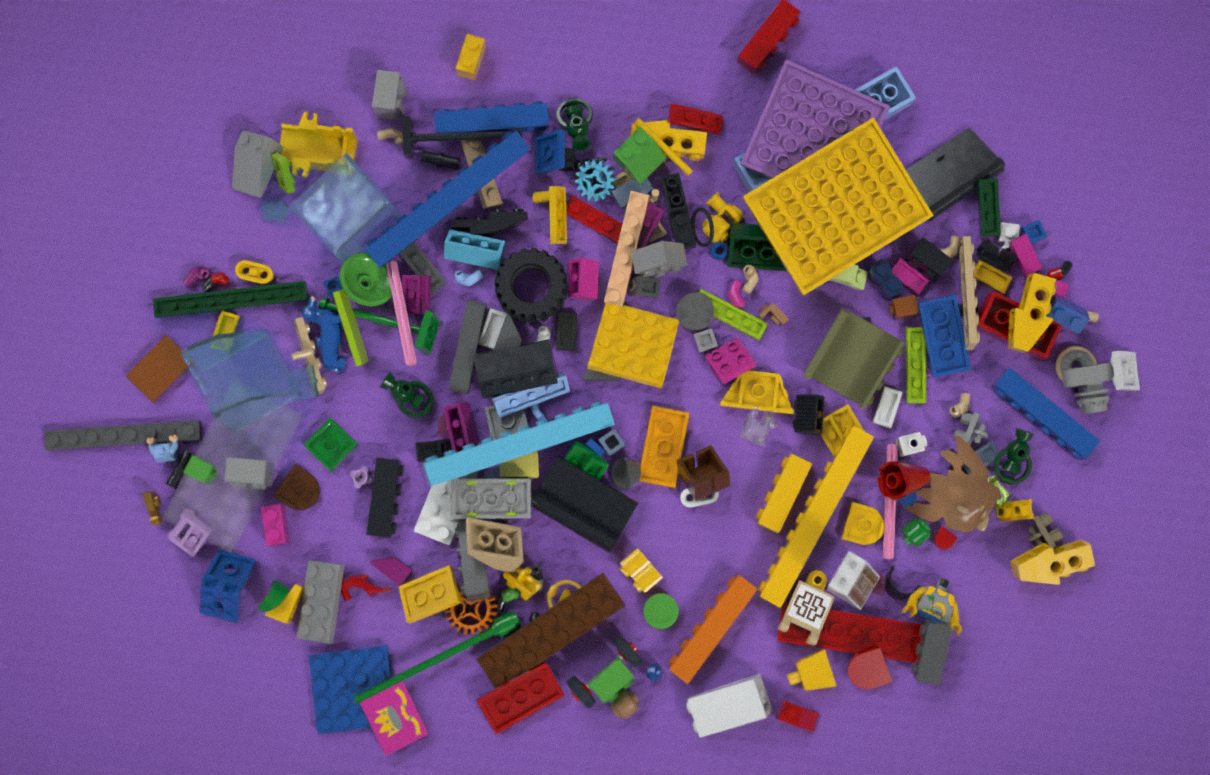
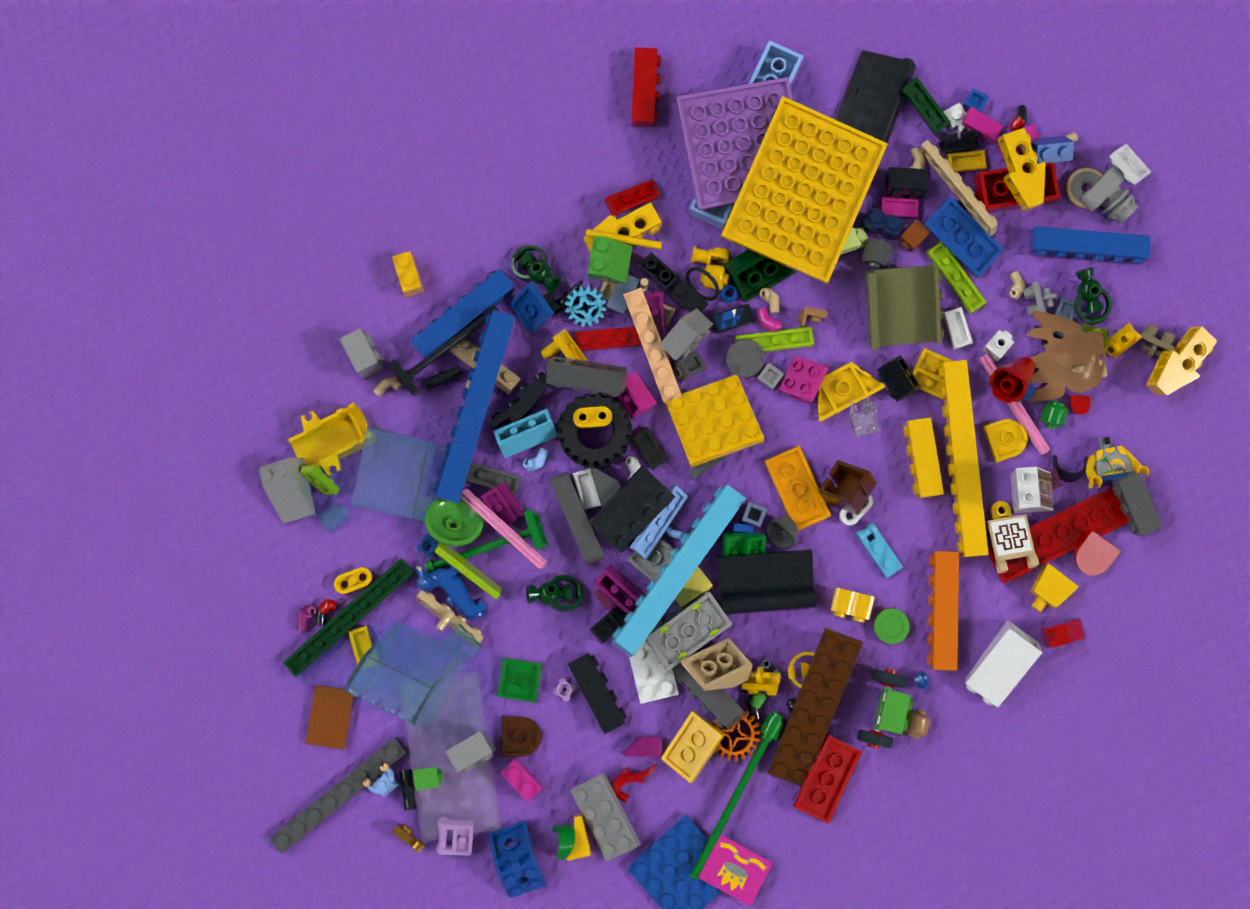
camera: 25 degrees left, 0 degrees up
none -> dark grey brick [546,356,627,397]
none -> yellow plate [573,406,612,428]
none -> slope [710,304,755,334]
none -> medium azure plate [856,522,903,578]
none -> dark grey brick [861,239,893,270]

